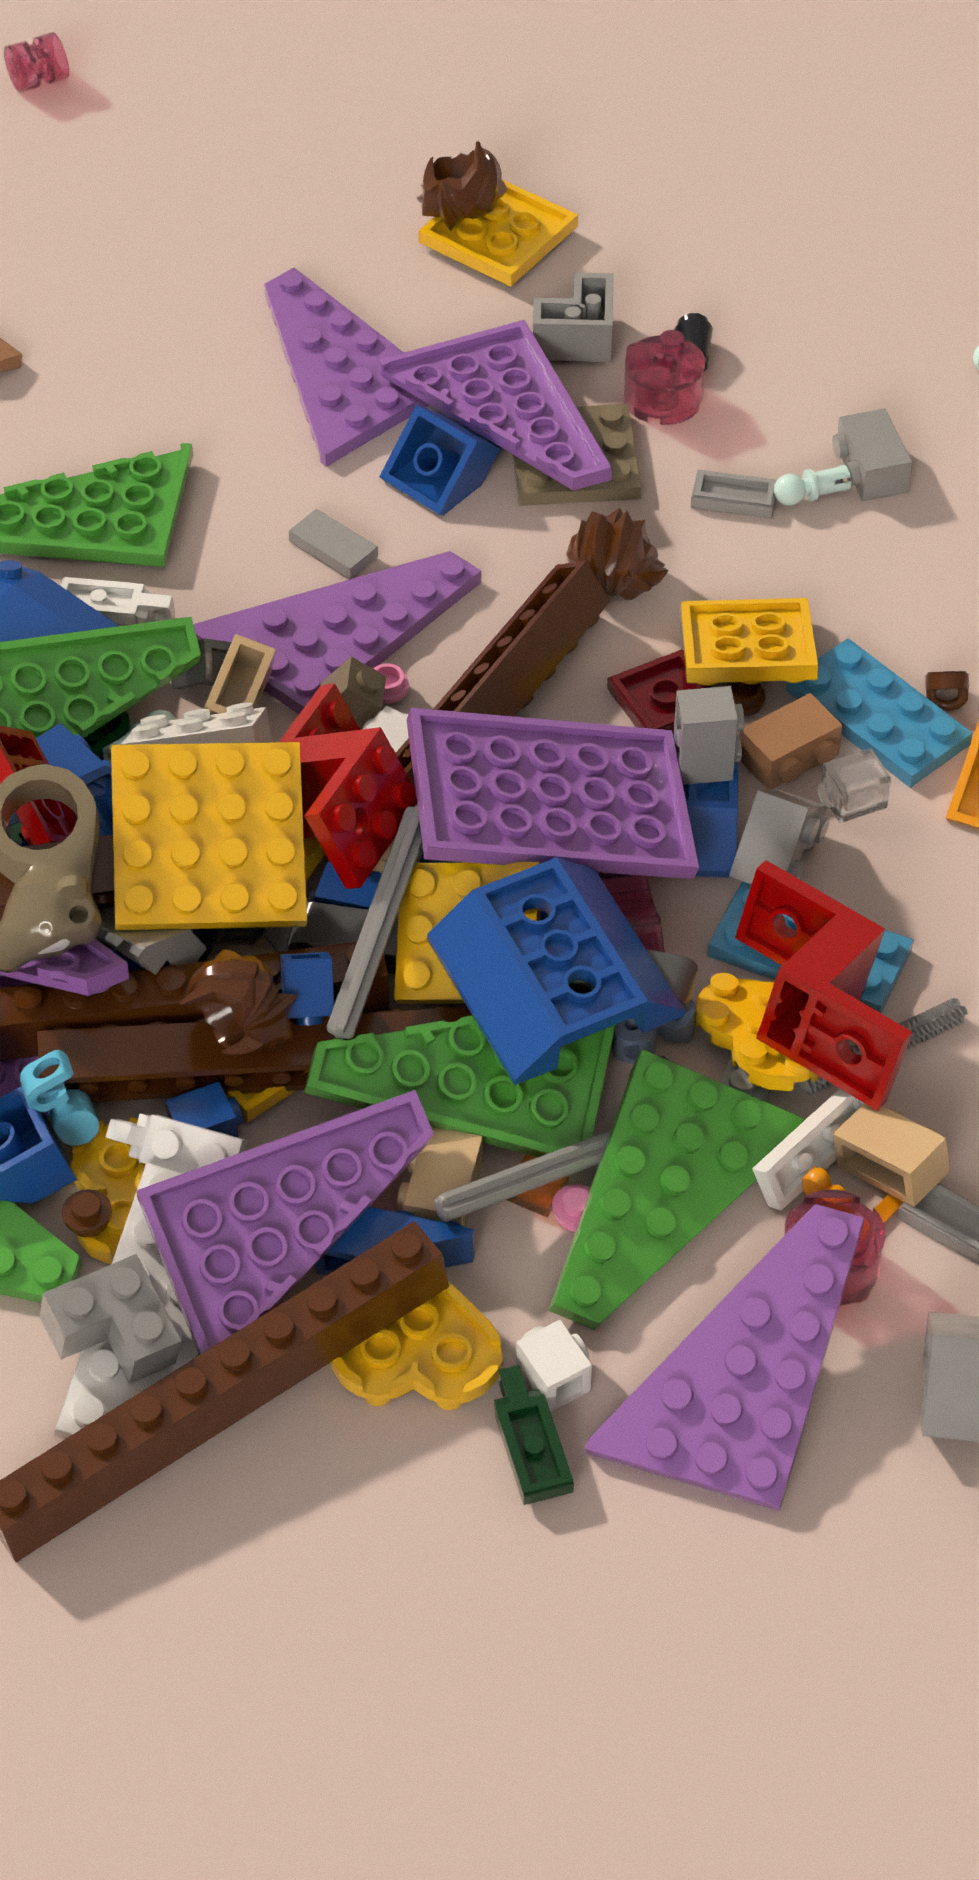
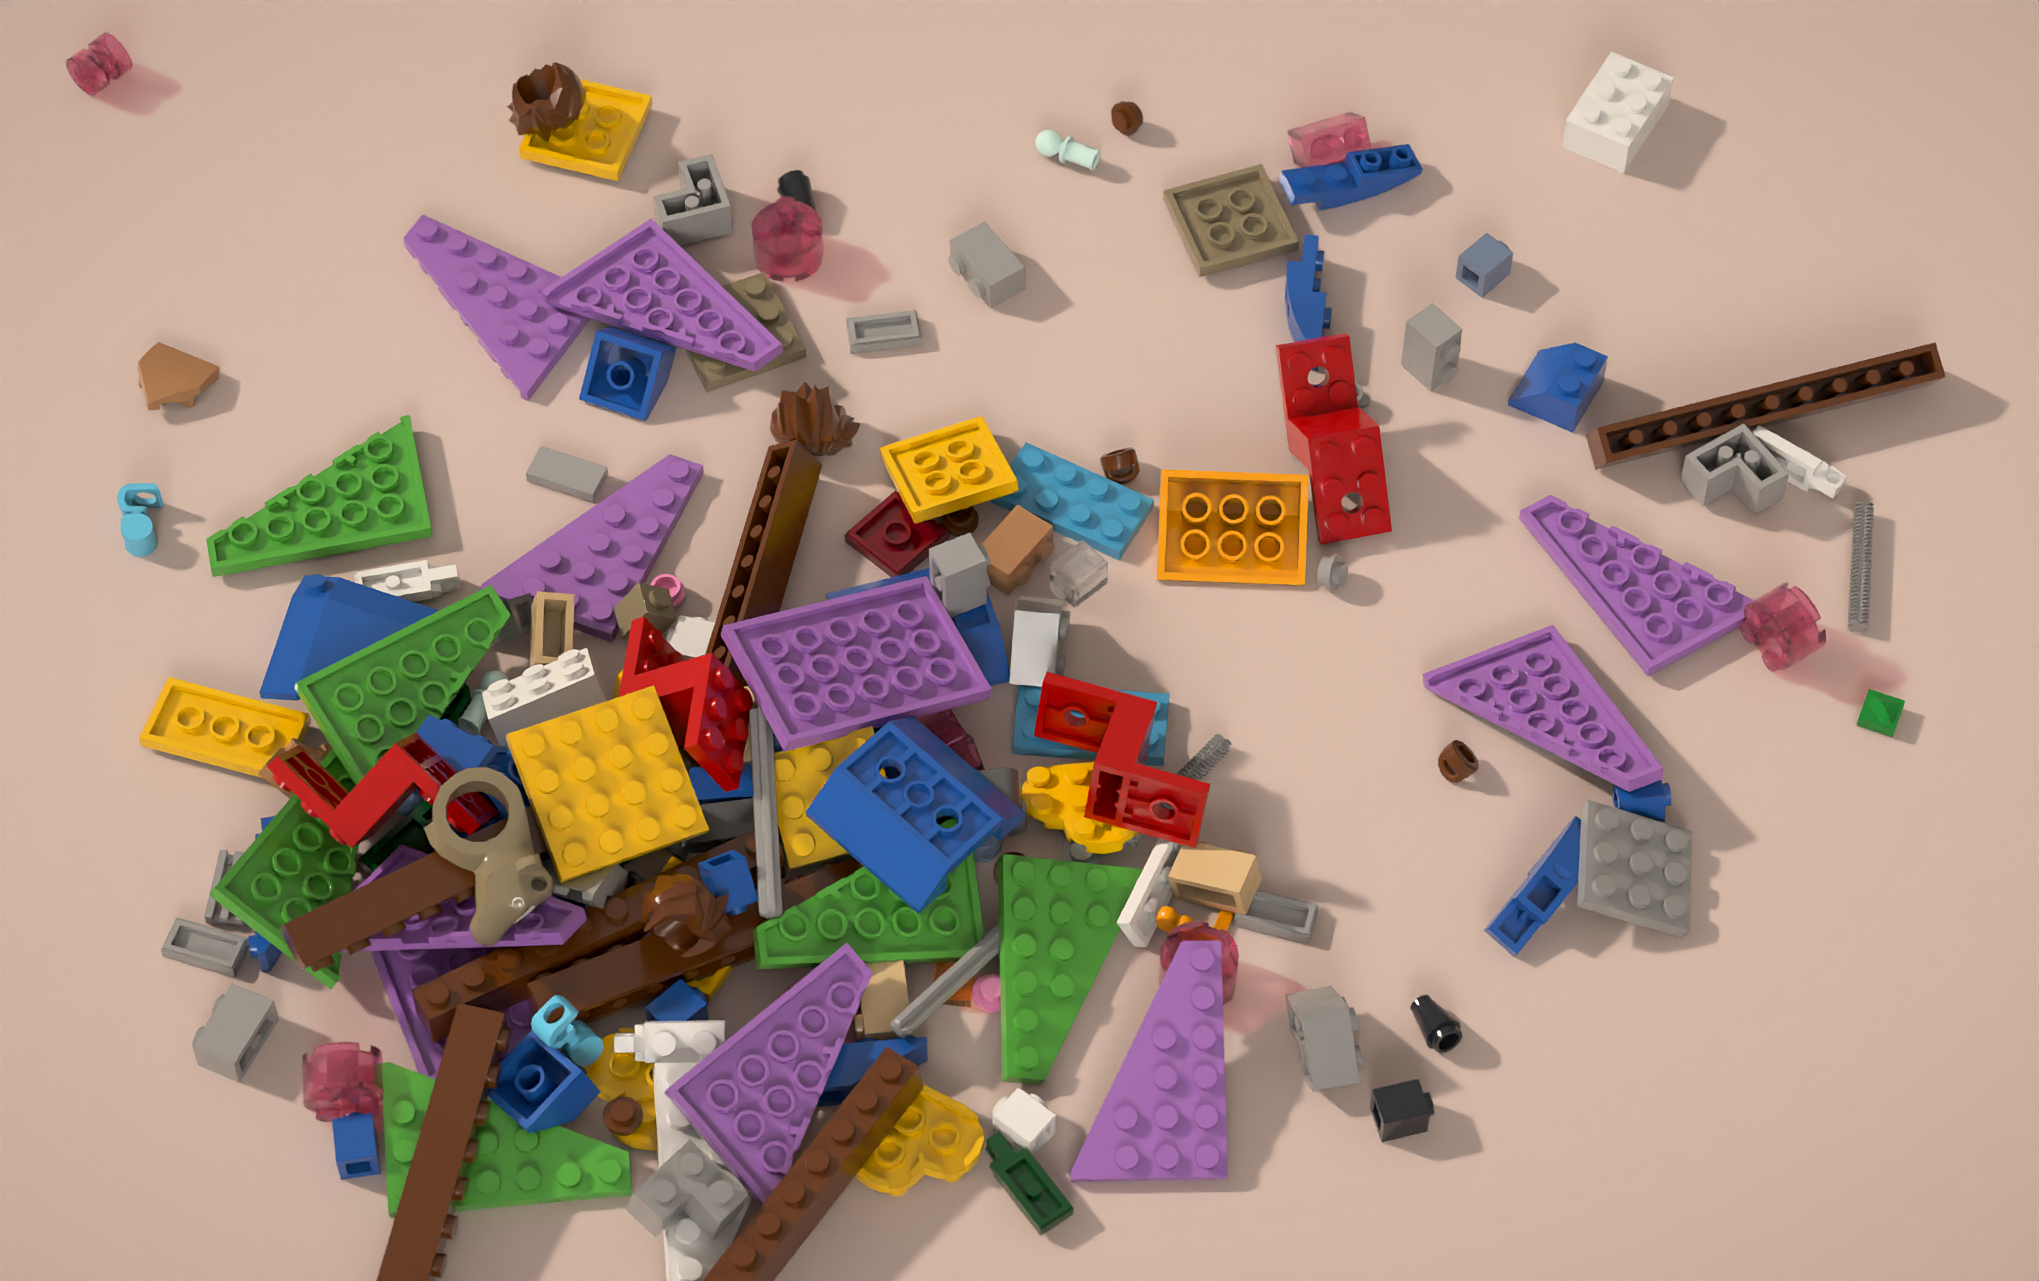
camera: 20 degrees left, 5 degrees up
light aqua pin [774,465,851,506] -> none

